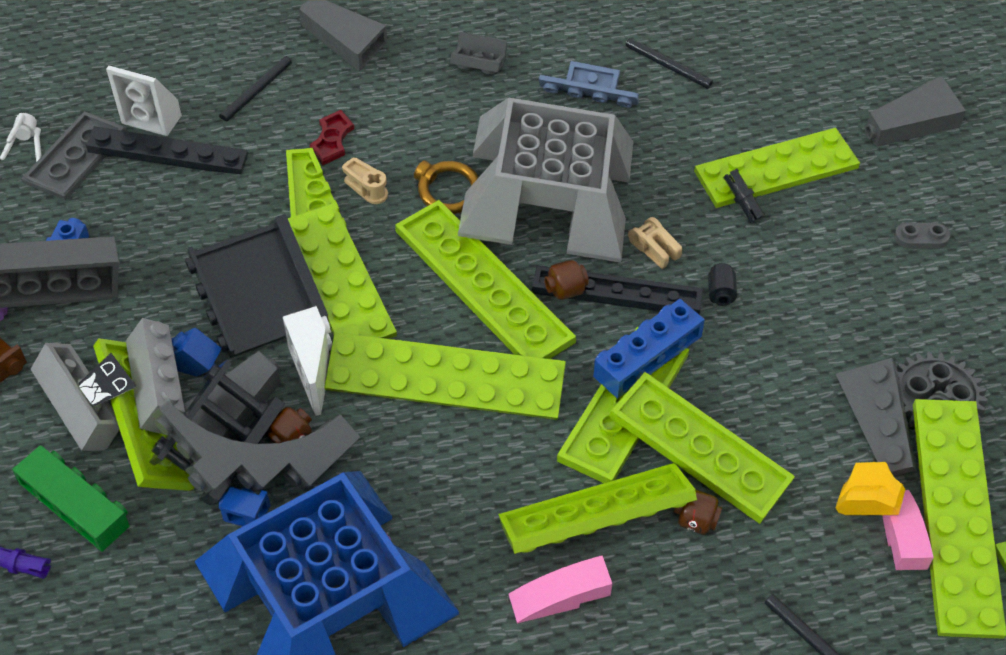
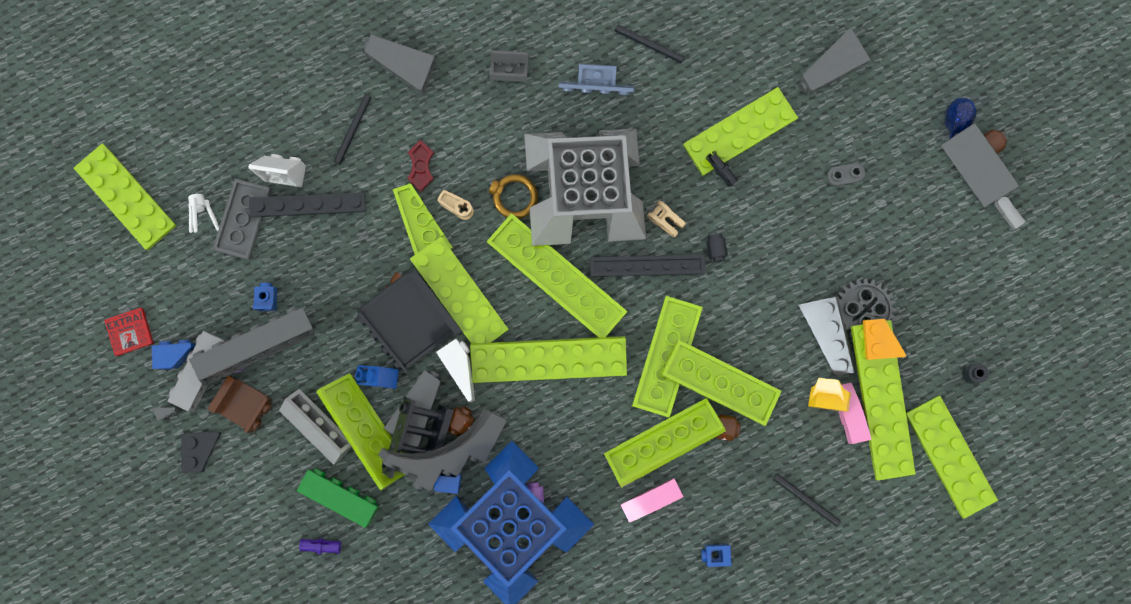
camera: 10 degrees left, 30 degrees up
black sticker [79,353,137,406] -> none
light grey brick [126,318,185,434] -> none
reddish brown head [544,260,589,300] -> none
blue brick [593,299,705,399] -> none
none -> light orange wing [863,319,906,360]

